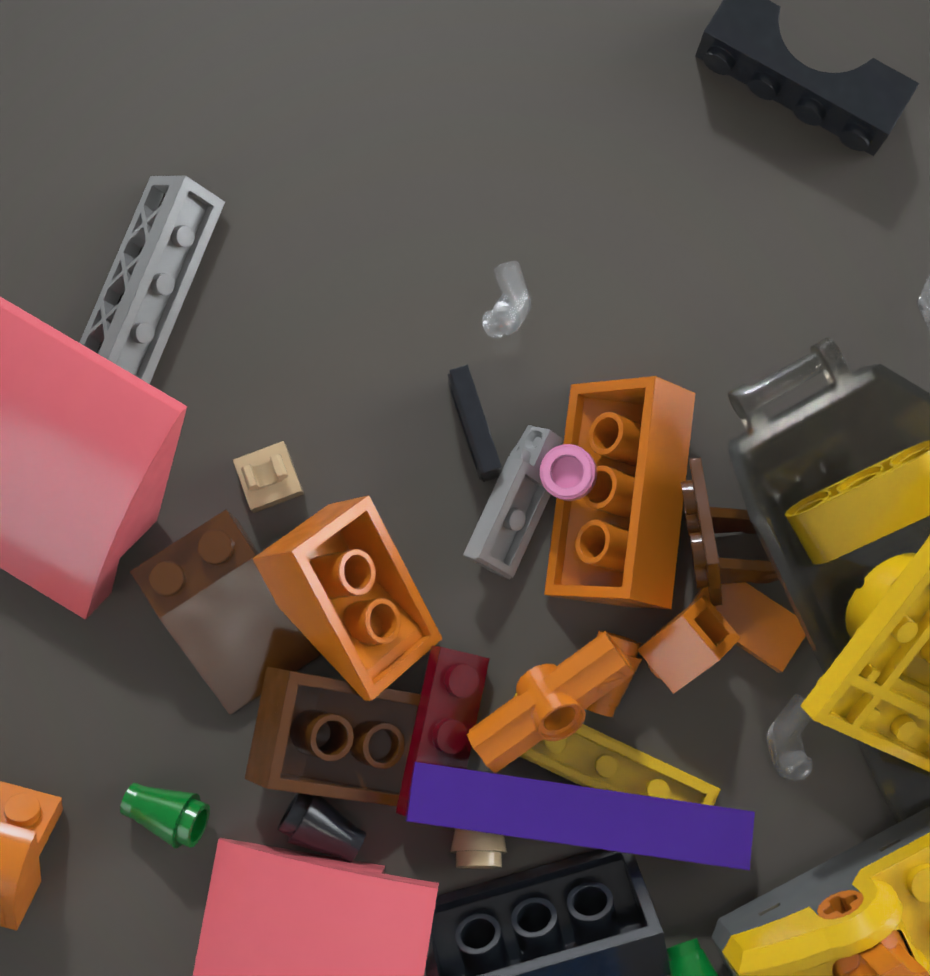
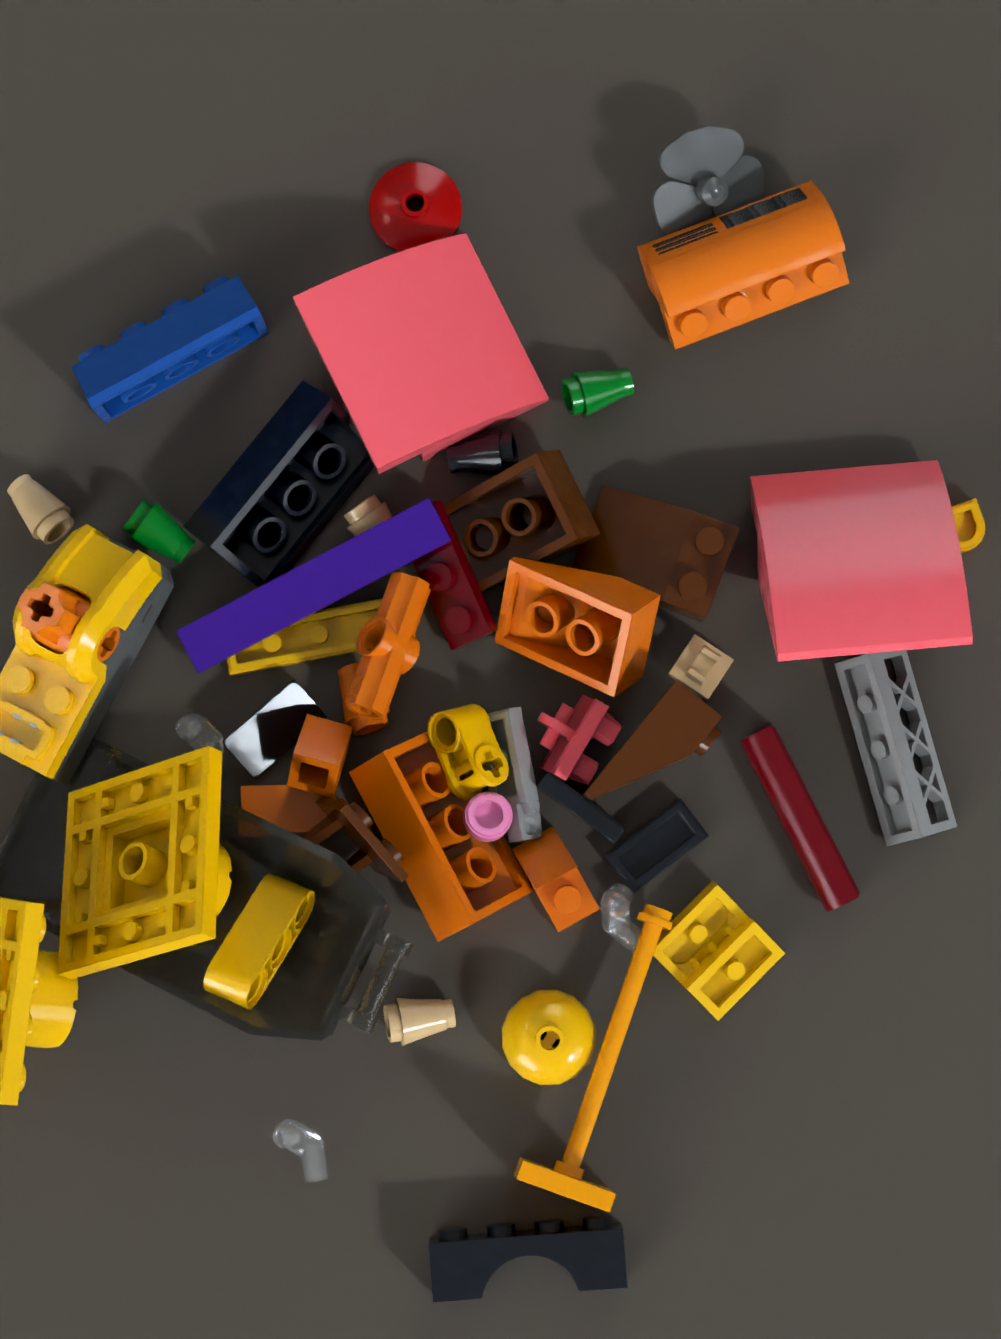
camera: 140 degrees right, 5 degrees up
none -> black slope [222,679,327,779]
none -> tan cone [383,998,456,1046]
none -> yellow piece [427,704,509,801]
none -> yellow cylinder [502,989,596,1085]
none -> orange slope [512,826,600,932]
none -> light orange tile [514,904,673,1213]
none -> coral hips [537,694,622,785]
none -> reddish brown slope [582,680,722,801]
none -> black tile [604,798,709,893]
none -> yellow slope [653,881,785,1021]
none -> dark red brick [739,725,860,912]

